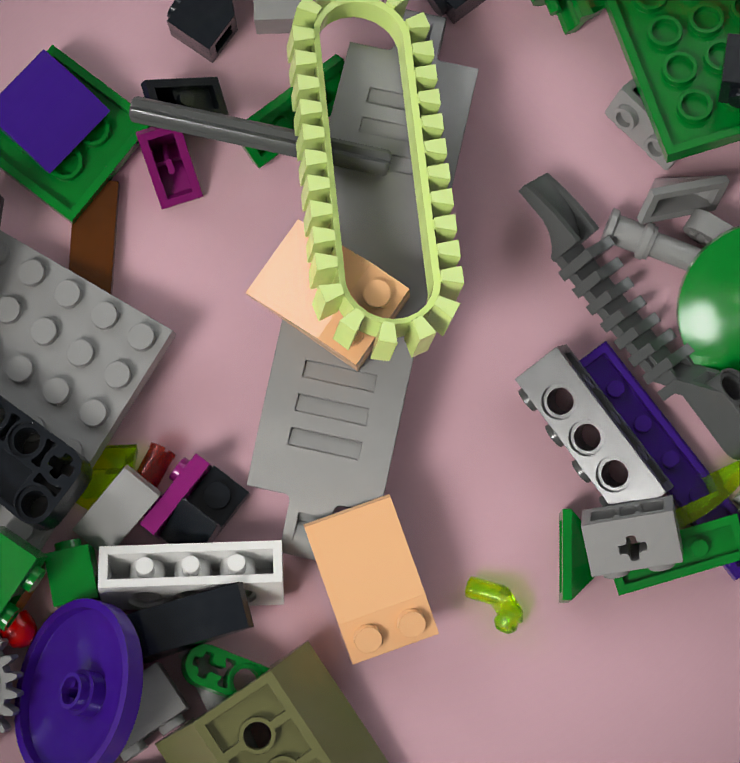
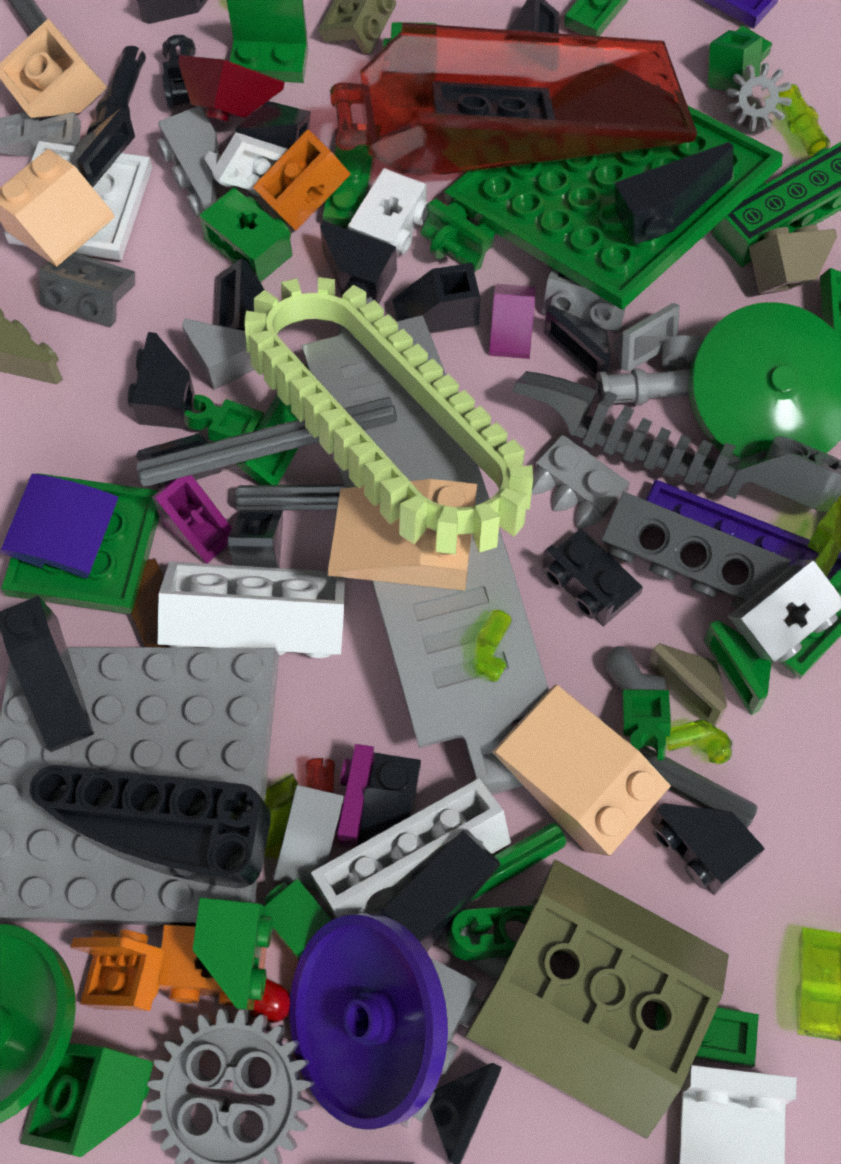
camera: 30 degrees left, 15 degrees down
none -> white slope [158,562,345,658]
none -> green plate [184,395,264,441]
none -> black slope [228,510,283,568]
none -> dark grey axle [235,484,344,510]
none -> black slope [392,263,480,332]
none -> green axle [470,823,567,902]
none -> clear neon green arm [473,609,512,682]
none -> magenta slope [489,284,536,359]
none -> light grey plate [532,435,630,529]
none -> black bracket [542,528,643,626]
none -> black slope [544,305,610,380]
none -> dark grey arm [605,646,665,692]
none -> green plate [622,689,671,761]
none -> dark grey axle [639,746,758,828]
none -> dark tan slope [647,643,727,728]
none -> black slope [651,804,765,895]

